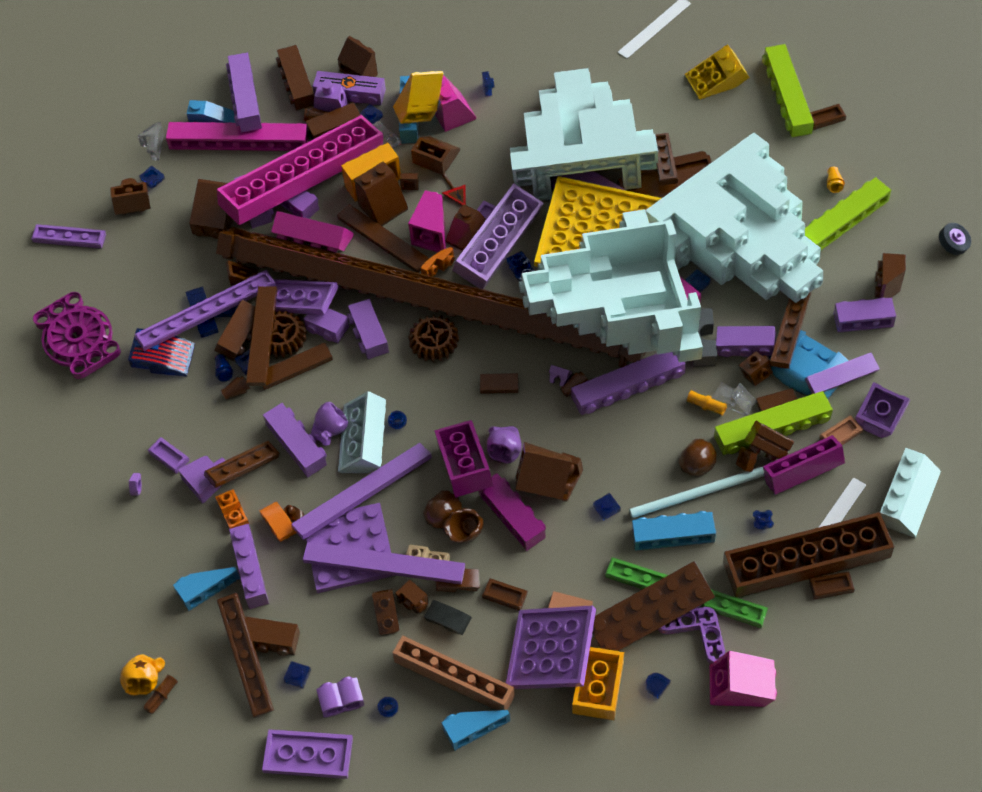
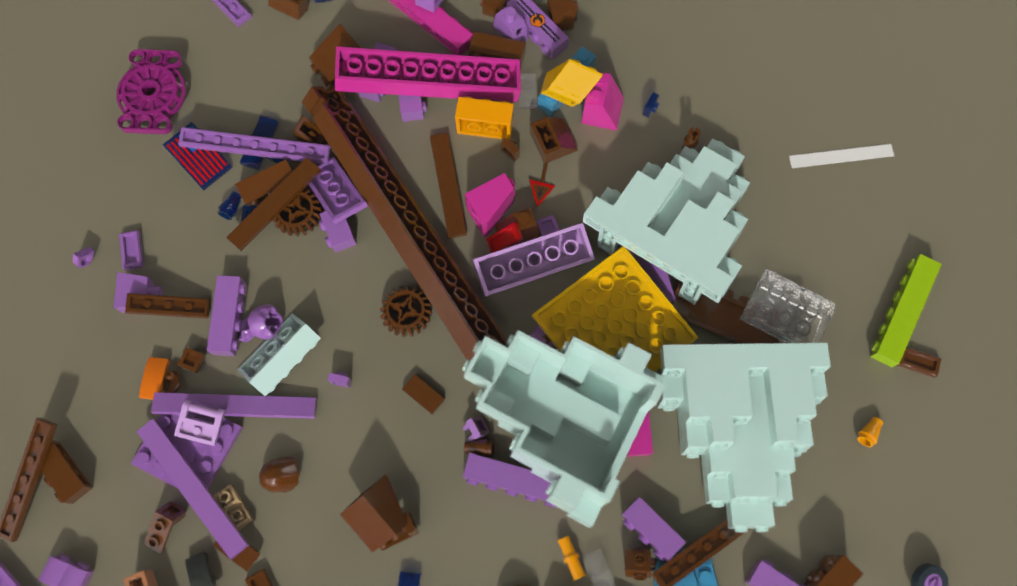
camera: 35 degrees right, 15 degrees up
dark azure slope [173,567,240,611] -> none
orange slope [215,489,250,529] -> none
reddish brown cone [221,376,251,400] -> none
medium lavender brick [229,524,269,609] -> none
reddish brown tile [262,342,333,390] -> none
dark pink slope [271,211,354,253] -> none
clear blue plate [283,661,311,689] -> none
reddish brown cone [304,106,329,122] -> none
medium lavender brick [347,299,389,359] -> none
reddish brown slope [354,161,408,226] -> none
clear blue plate [360,104,383,125] -> none
clear blue plate [388,411,407,429] -> none
reddish brown brick [395,580,428,614] -> none
orange slope [421,247,455,276] -> none
magenta brick [434,420,493,498] -> none
reddish brown hair [443,508,483,543] -> none
magenta brick [479,473,546,551] -> none
medium lavender piece [487,426,522,464] -> none
clear blue slope [506,251,535,281] -> none
reddish brown tile [655,133,678,186] -> none
yellow slope [685,44,750,100] -> none
clear blue plate [685,269,711,293] -> none
dark grey arch [692,308,717,367] -> none
lime brick [805,177,891,250] -> none
none -> lavender plate [174,400,226,446]
none -> reddish brown plate [177,347,206,373]
none -> medium lavender plate [328,371,352,388]
none -> red tile [486,222,524,253]
none -> reddish brown pin [682,127,701,150]
none -> clear slope [740,268,836,343]

